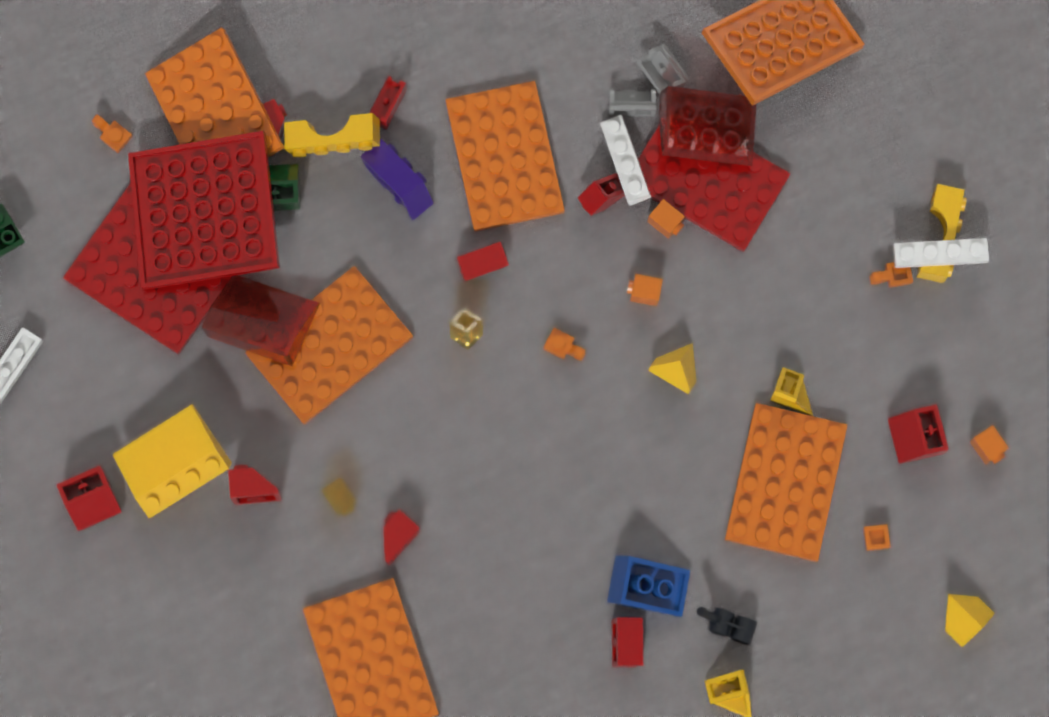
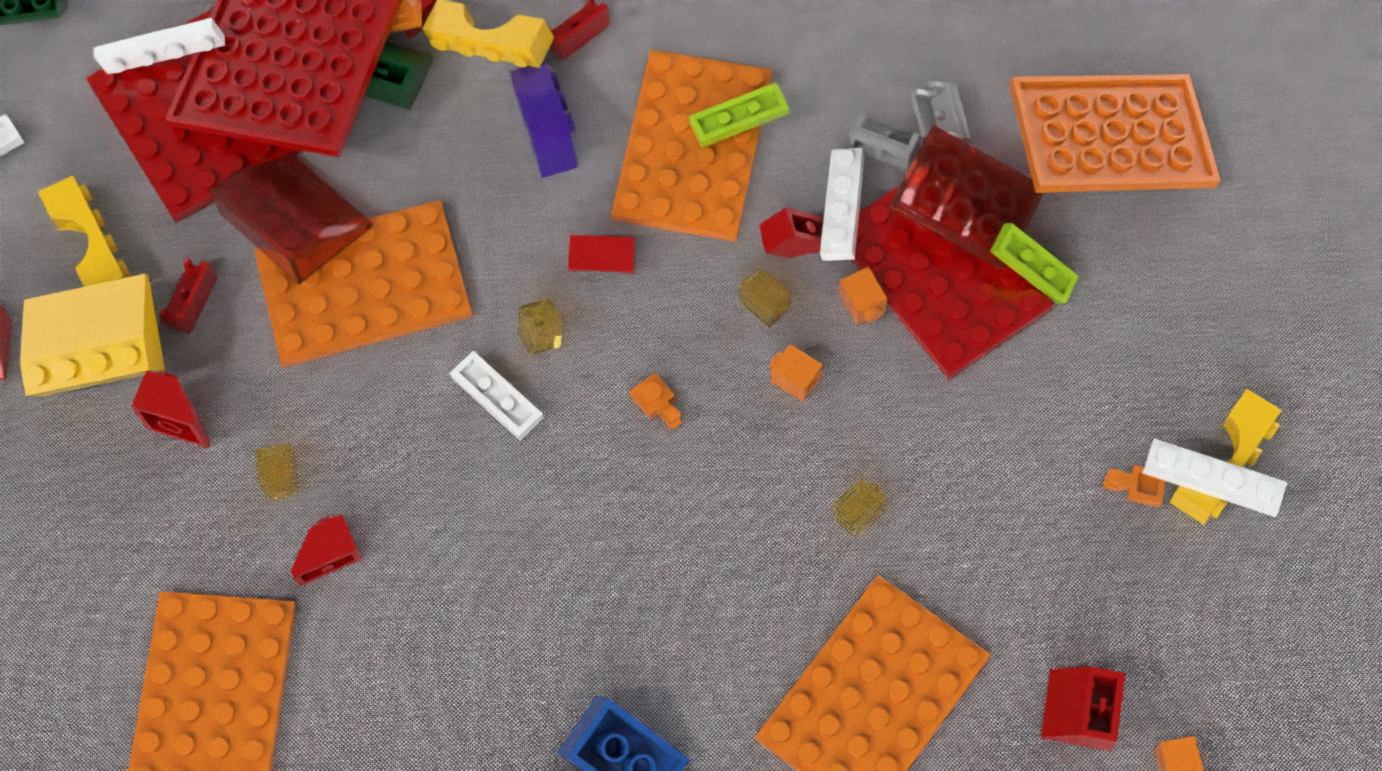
camera: 30 degrees right, 10 degrees down
yellow slope [648,343,697,394] -> none
yellow slope [770,367,813,416] -> none
none -> yellow arch [38,175,131,287]
none -> white plate [94,18,225,74]
none -> red hinge [159,257,217,334]
none -> white plate [450,351,544,441]
none -> lime plate [689,82,789,148]
none -> clear yellow brick [740,269,791,328]
none -> clear yellow brick [832,478,886,538]
none -> lime plate [990,223,1079,304]

